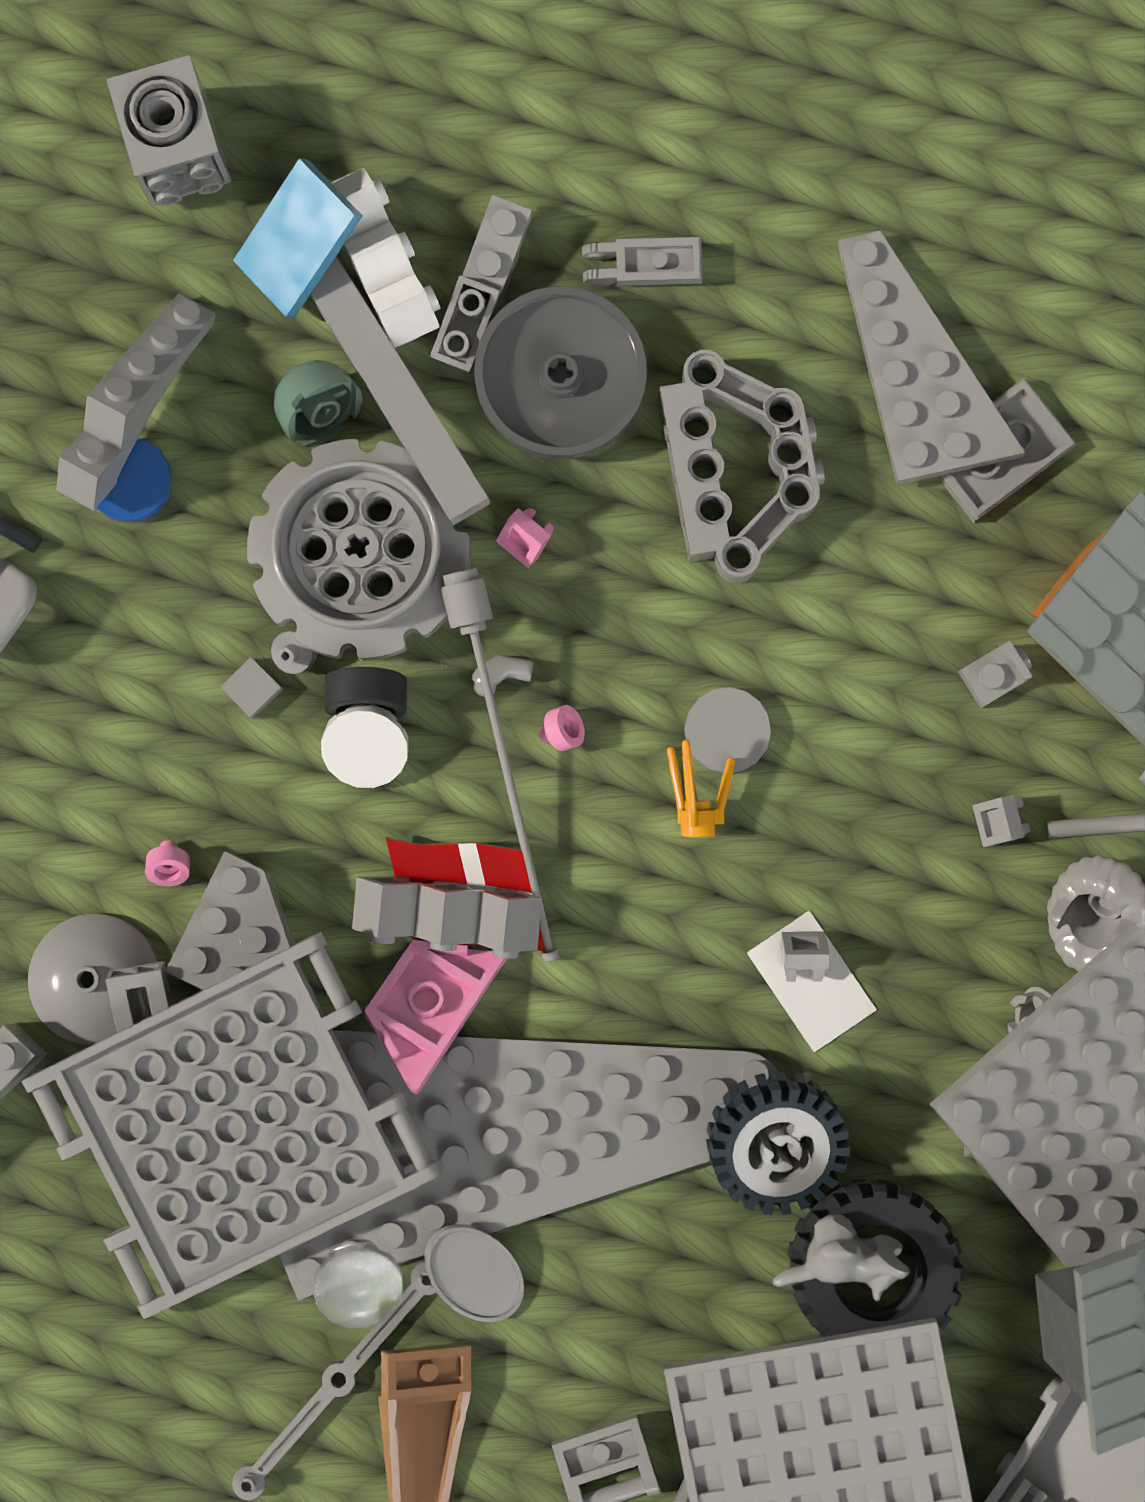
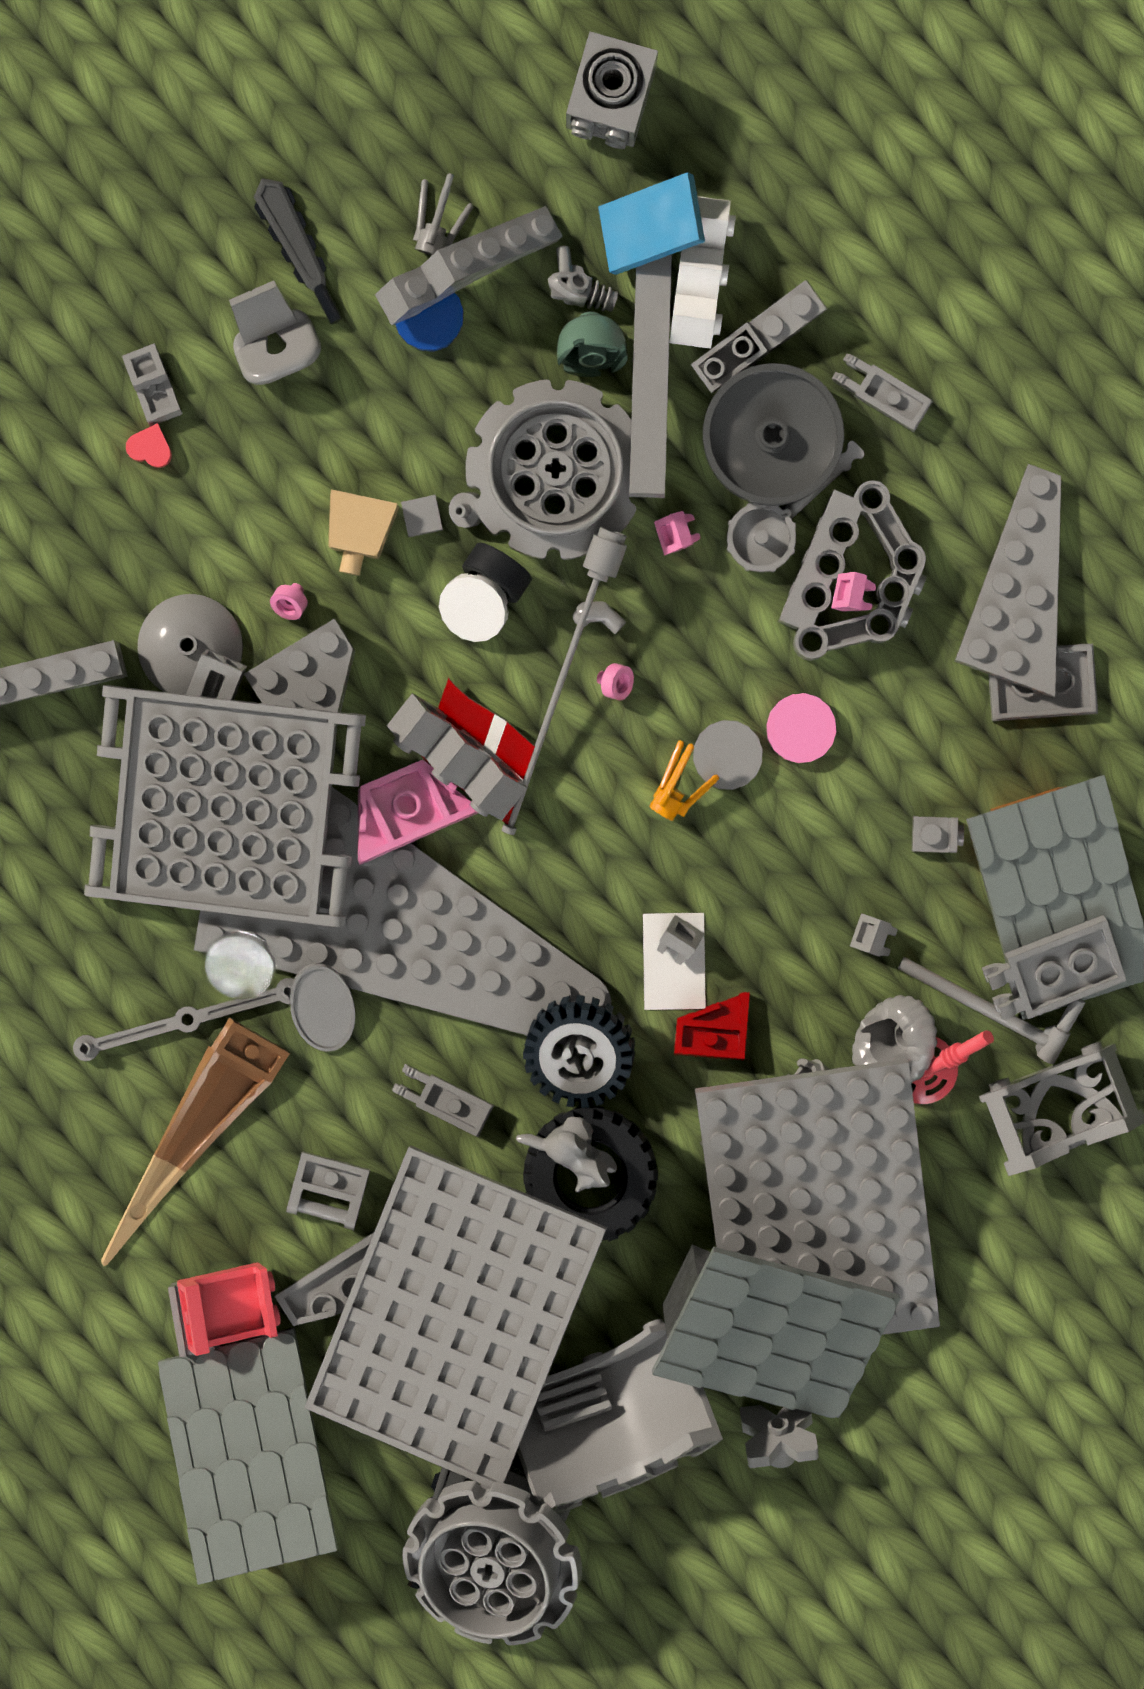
camera: 25 degrees right, 5 degrees up
none -> tan torso [329,489,399,576]
none -> light grey hinge [392,1064,494,1137]
none -> light grey plant [413,173,473,256]
none -> light grey piece [548,246,618,312]
none -> red wing [674,992,750,1061]
none -> light grey piece [727,441,865,573]
none -> bright pink tile [766,693,837,763]
none -> bright pink tile [831,572,876,612]

